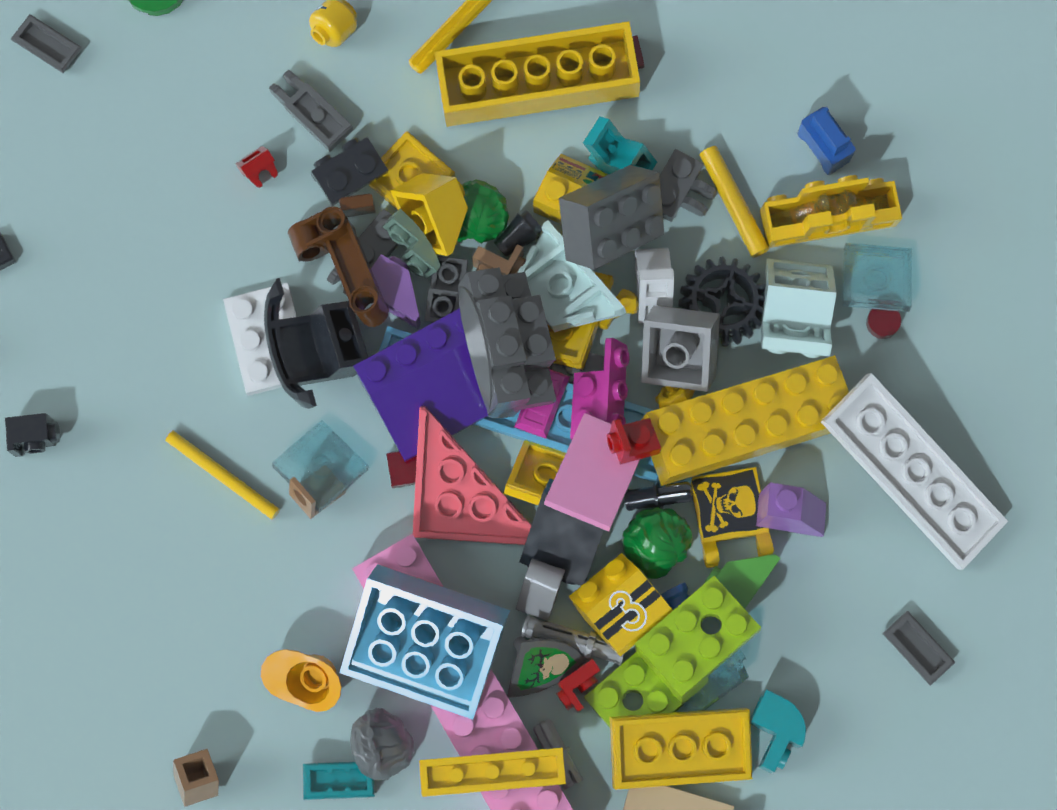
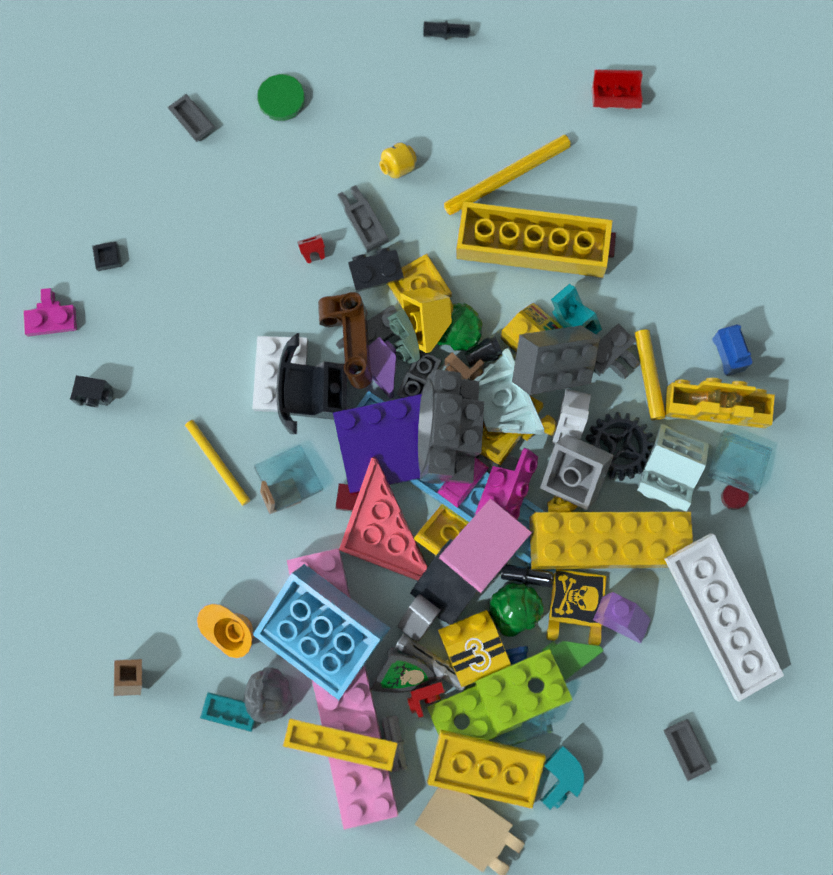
camera: 20 degrees right, 0 degrees up
reddish brown tile [339,193,376,217] -> none
red bracket [607,418,662,465] -> none

